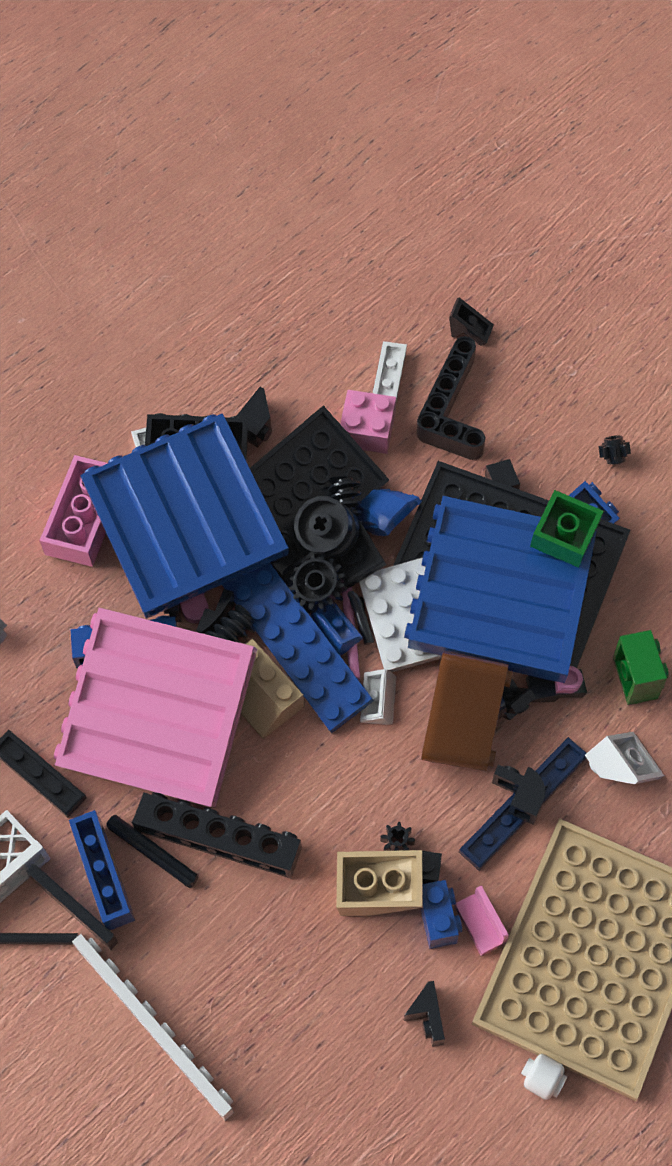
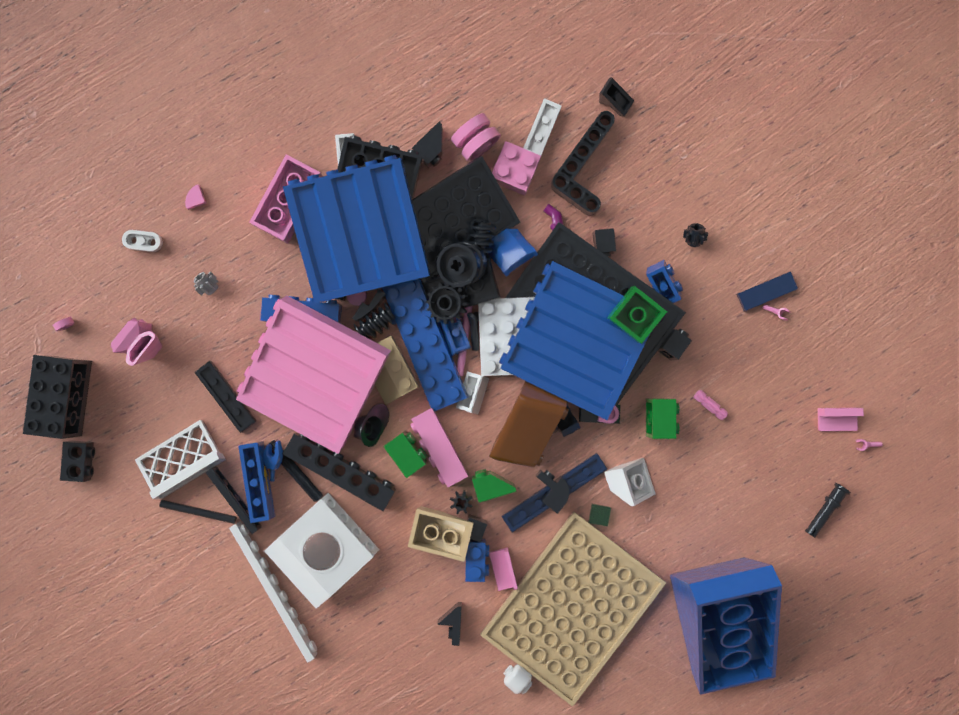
camera: 10 degrees right, 25 degrees up
none -> blue hand [263,440,283,482]
none -> white panel [264,493,380,608]
none -> black piece [354,403,390,447]
none -> green brick [383,430,428,478]
none -> bright pink brick [410,408,468,487]
none -> bright pink wheel [451,113,501,162]
none -> green slope [472,469,517,503]
none -> magenta arm [543,204,564,231]
none -> clear green tile [588,503,611,527]
none -> black brick [658,329,692,361]

